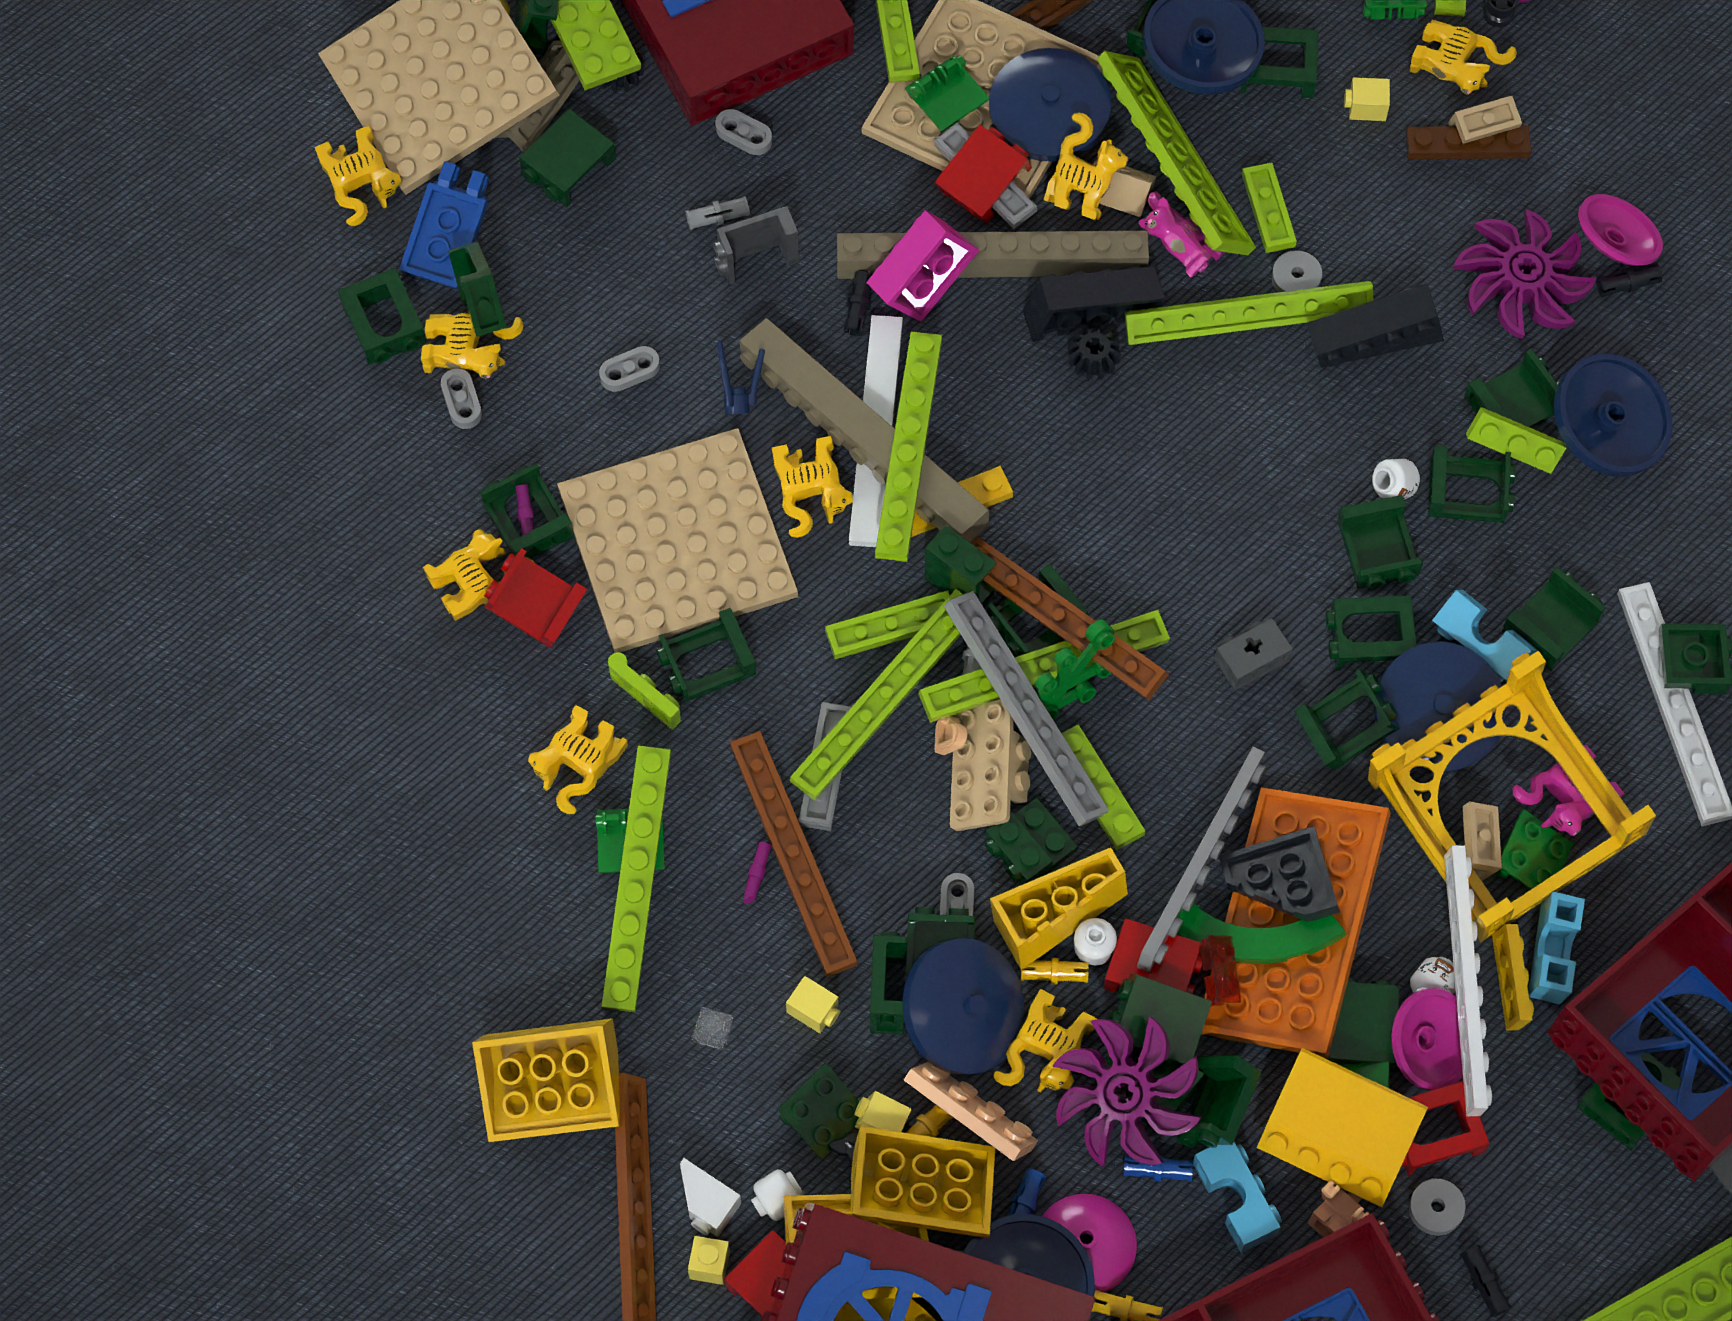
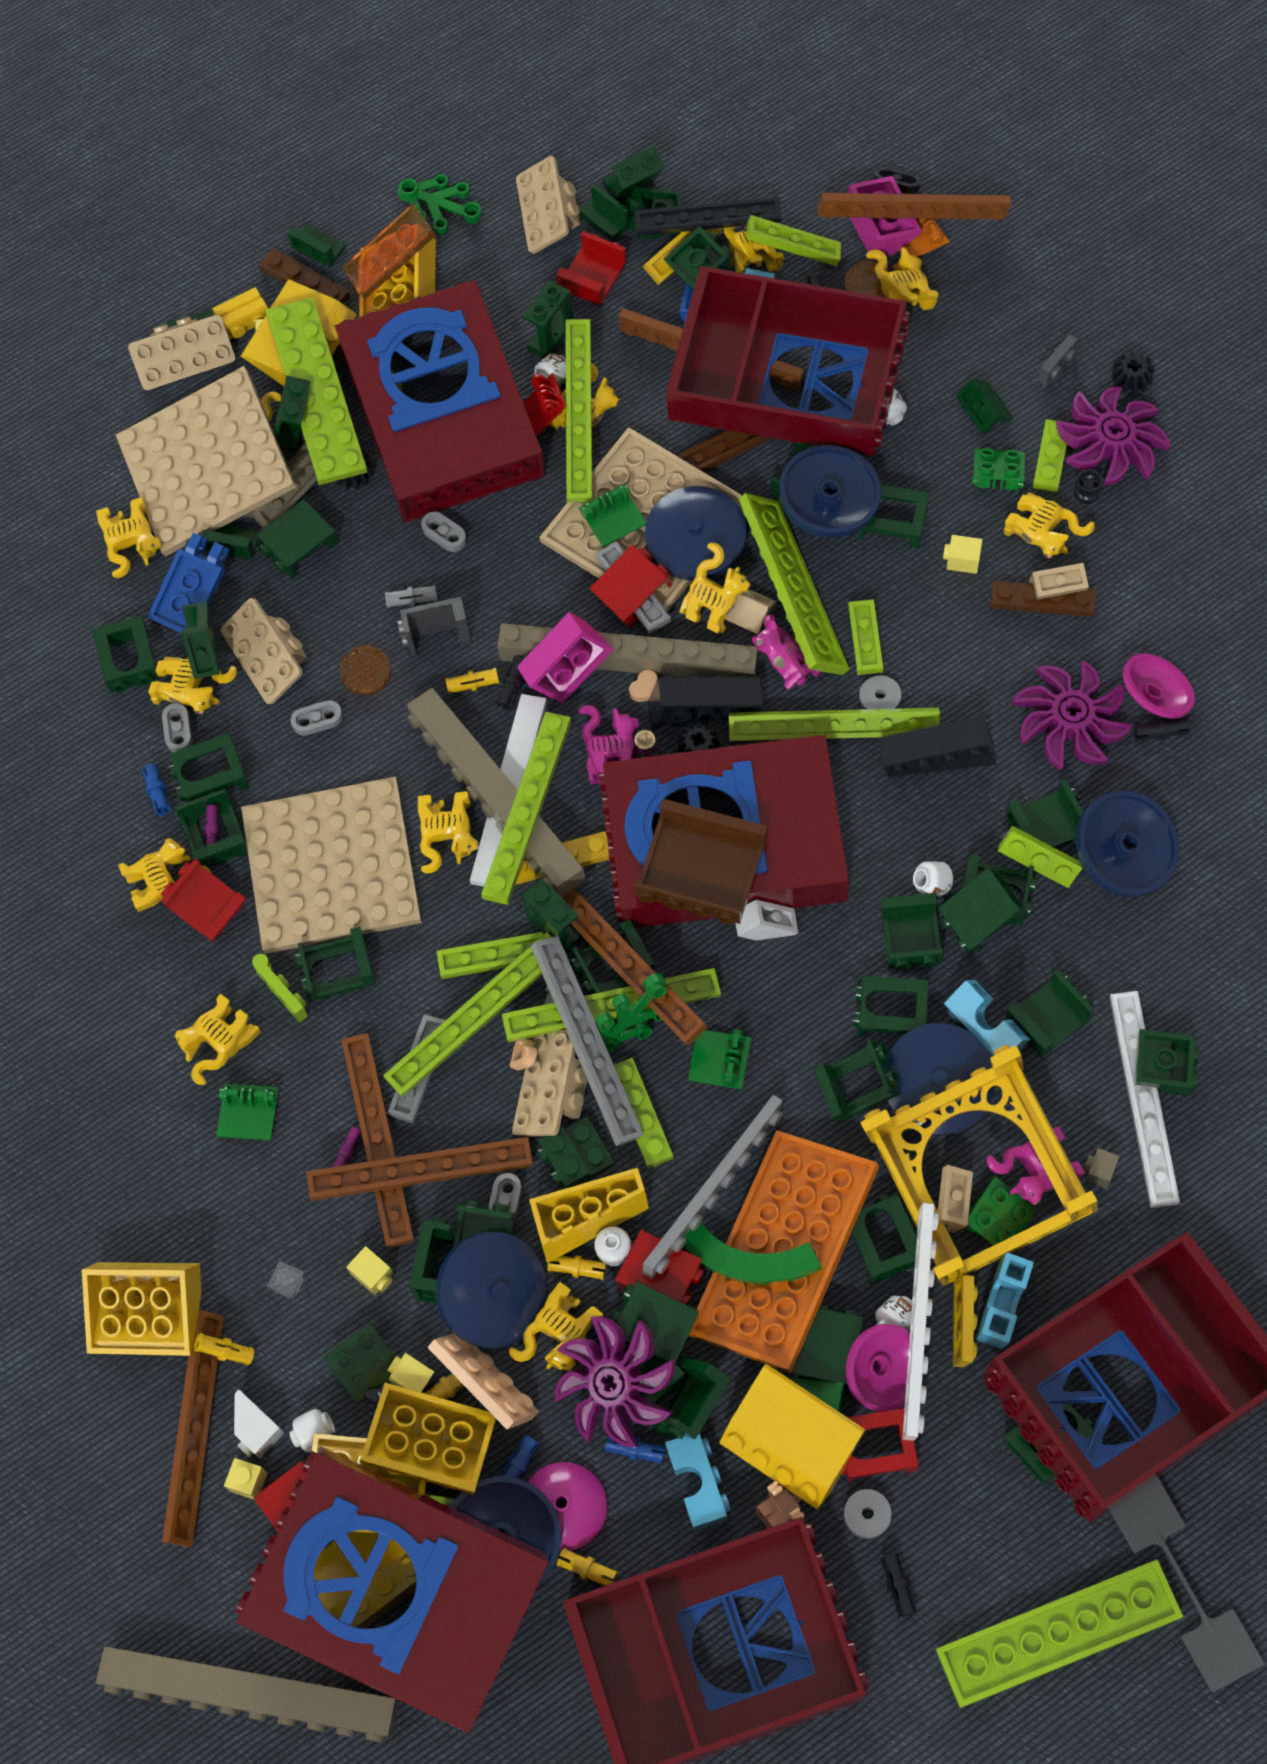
camera: 15 degrees right, 0 degrees up
lime plate [602,746,671,1012] -> none
dark blue plant [717,341,765,414] -> none
clear red hinge [1199,935,1241,1007] -> none
dark grey brick [1214,618,1293,691] -> none
black plate [1219,826,1340,922] -> none
none -> blue pin [141,763,171,816]
none -> dark green panel [169,733,249,801]
none -> yellow pin [194,1333,254,1366]
none -> dark green panel [201,525,259,560]
none -> tan bracket [221,598,307,704]
none -> dark orange plate [306,1137,533,1201]
none -> clear orange tile [340,645,392,695]
none -> yellow pin [445,668,499,694]
none -> dark pink animal [579,705,639,784]
none -> dark red panel [599,735,849,928]
none -> light nougat tile [629,670,657,702]
none -> reddish brown panel [634,799,768,924]
none -> tan piece [635,730,661,759]
none -> green hinge [688,1030,751,1090]
none -> white slope [736,900,798,940]
none -> dark green panel [851,1195,917,1284]
none -> dark green panel [938,868,1028,953]
none -> dark tan plate [1084,1148,1119,1189]

